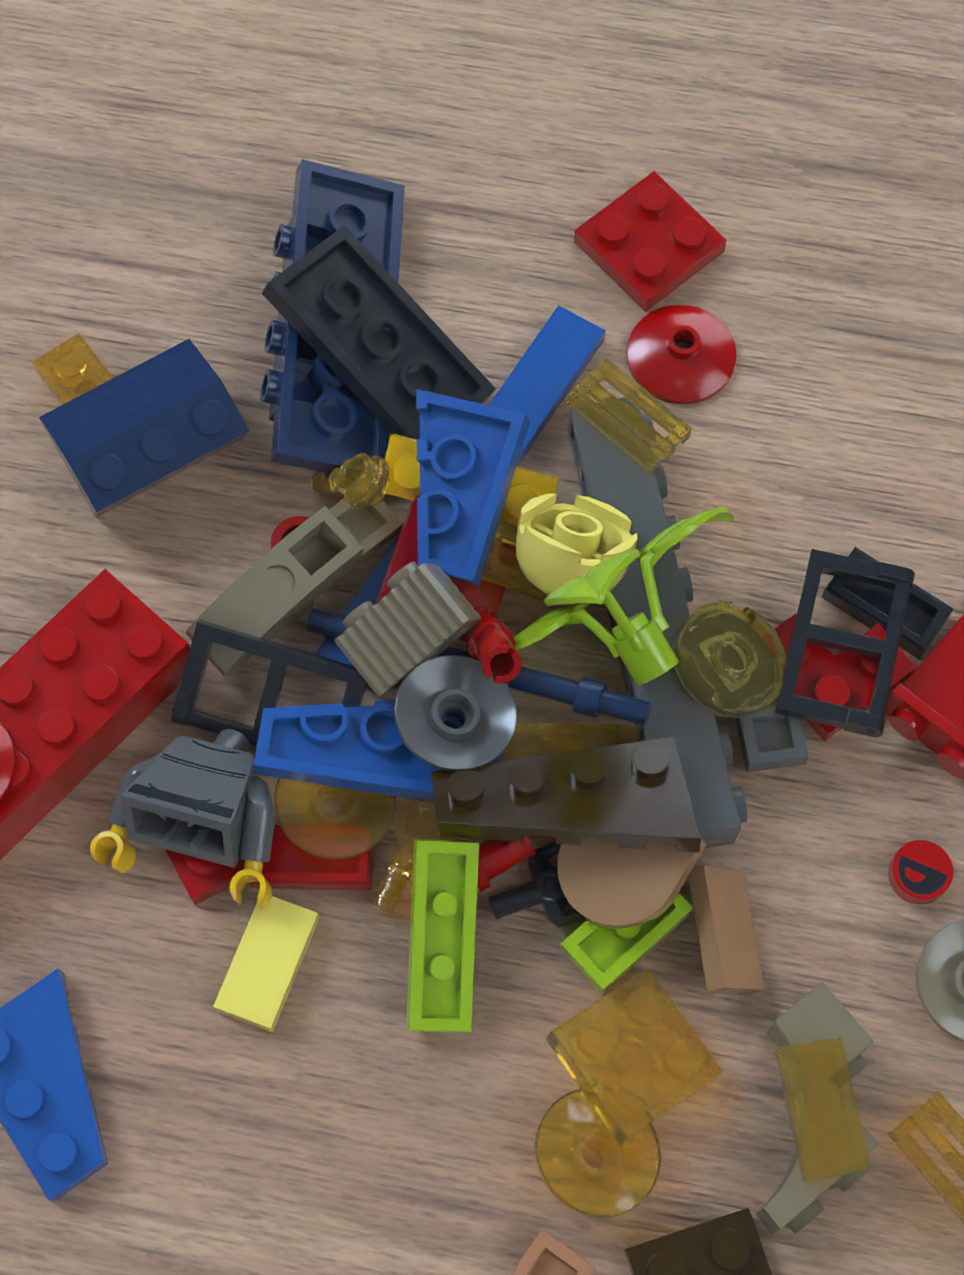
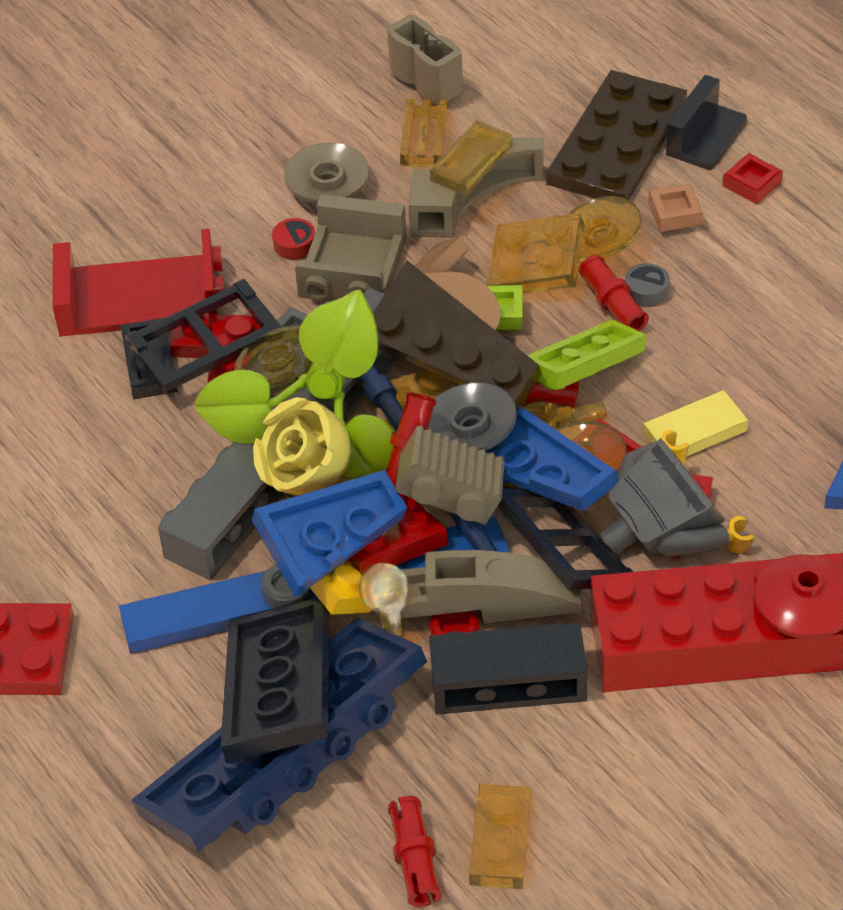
camera: 135 degrees left, 20 degrees down
dark blue slope [39,339,249,517] -> none
clear yellow tile [567,358,692,474] -> none
red dish [626,305,736,404] -> none
none -> dark tan panel [295,194,407,302]
none -> red pin [387,796,442,907]
none -> black brick [429,622,588,715]
none -> red pin [578,255,649,331]
none -> dark grey tile [625,263,669,306]

